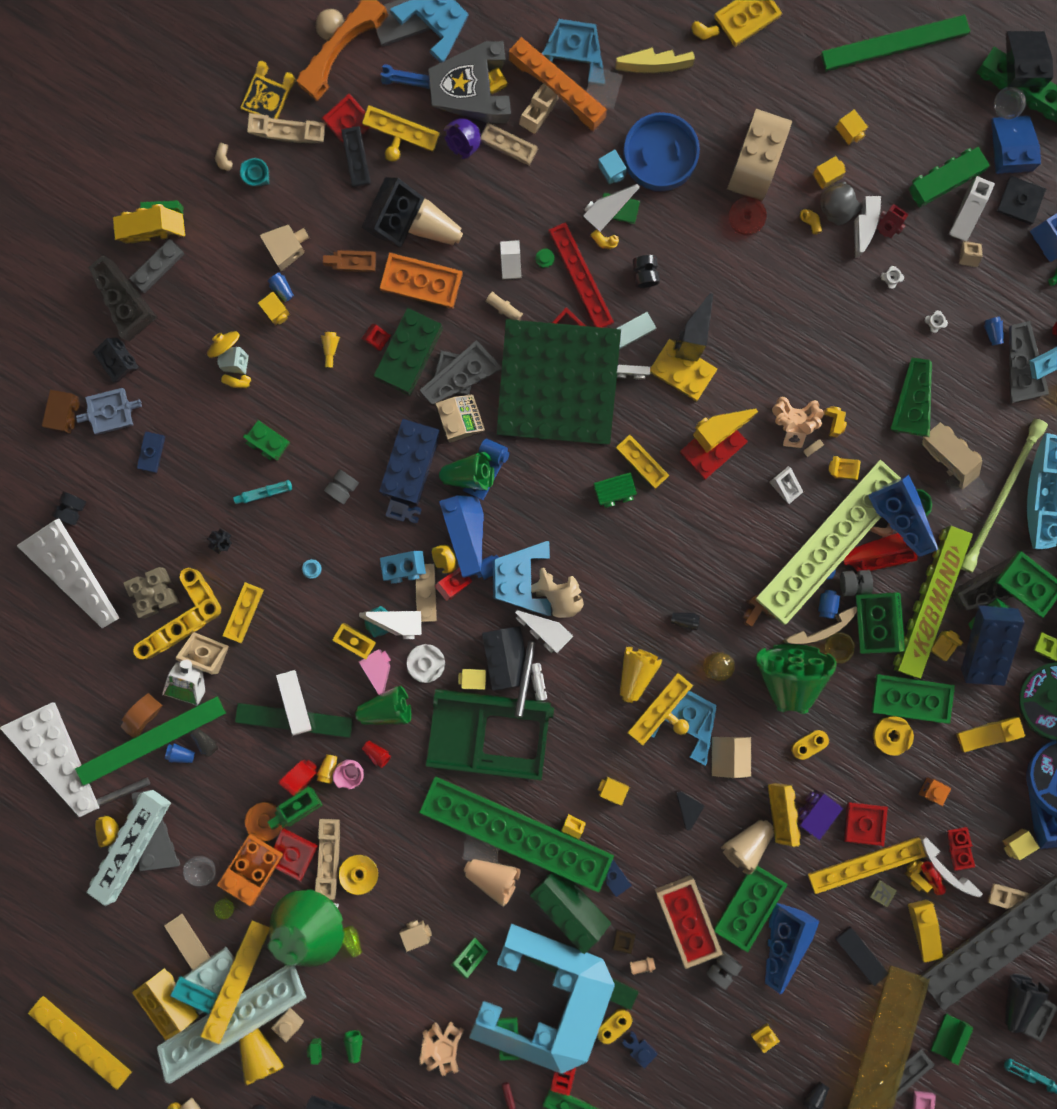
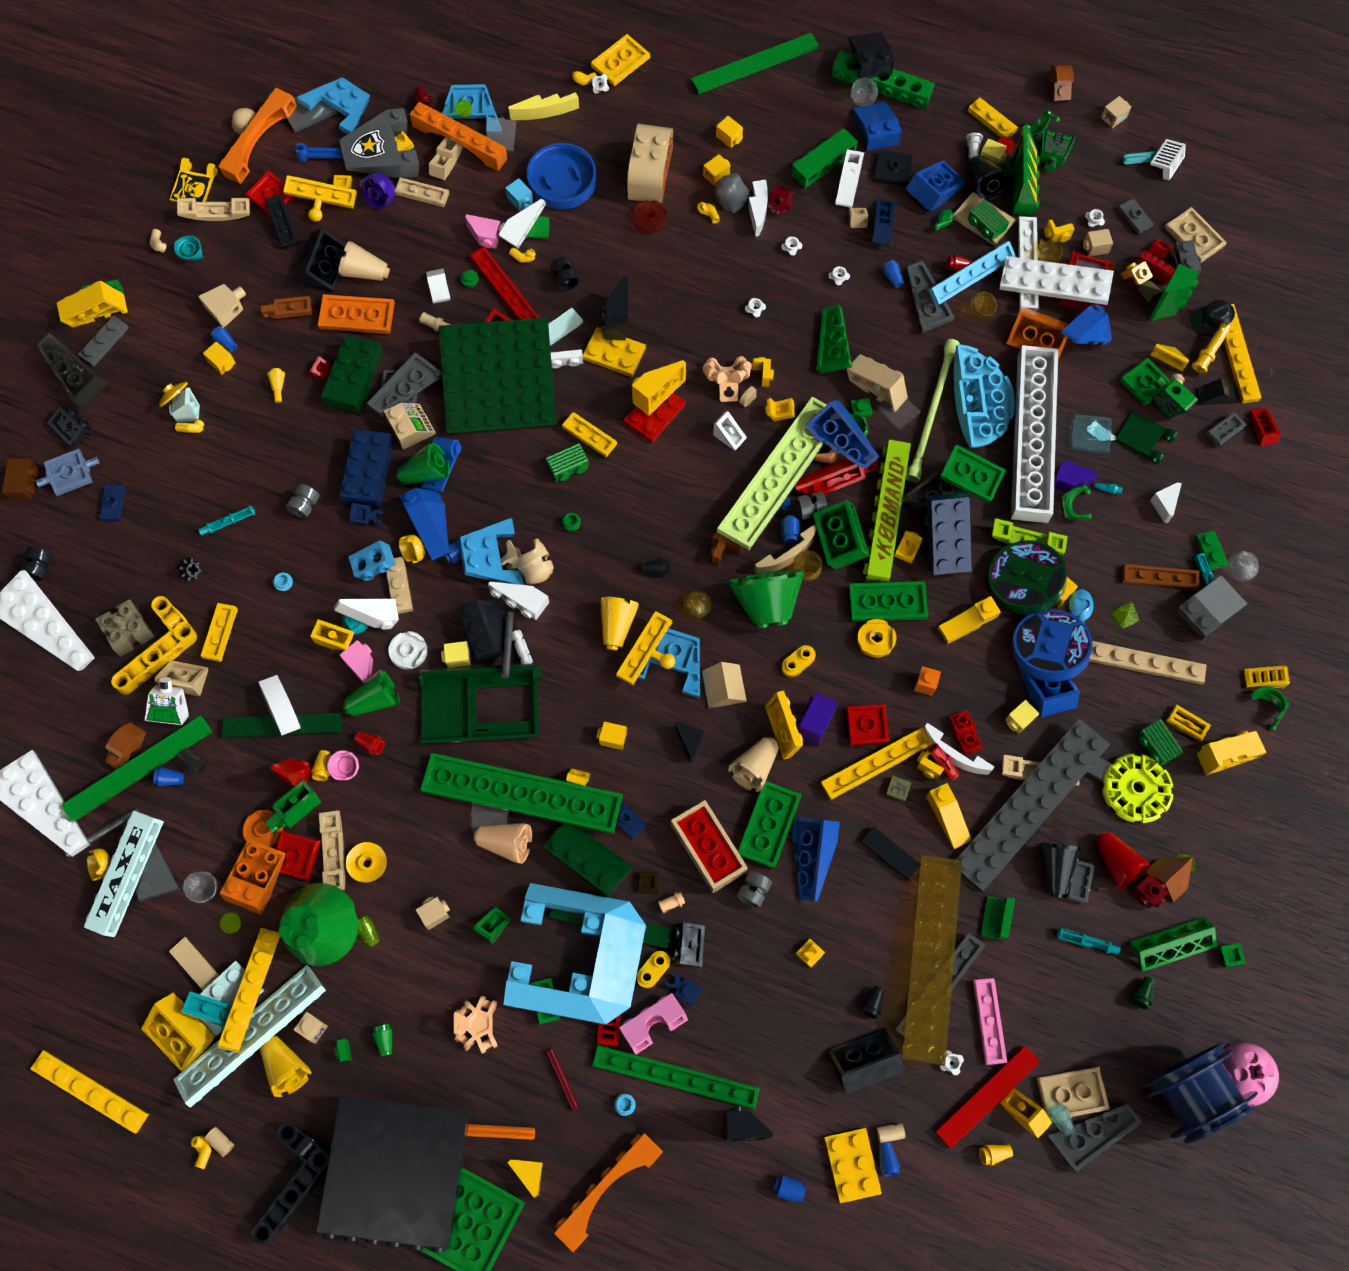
camera: 15 degrees left, 15 degrees down
green bracket [243,420,290,461] -> none
red slope [435,567,473,601] -> none
none -> yellow tile [333,175,352,189]
none -> dark red cone [415,86,432,107]
none -> clear neon green plate [455,100,472,118]
none -> bright pink slope [465,214,501,249]
none -> green plate [562,513,581,531]
none -> white plate [591,74,609,93]
none -> bright pink arch [619,993,688,1055]
none -> black bracket [670,922,705,968]
none -> white plate [745,298,766,317]
none -> green plate [850,398,873,418]
none -> dark blue slope [872,199,894,245]

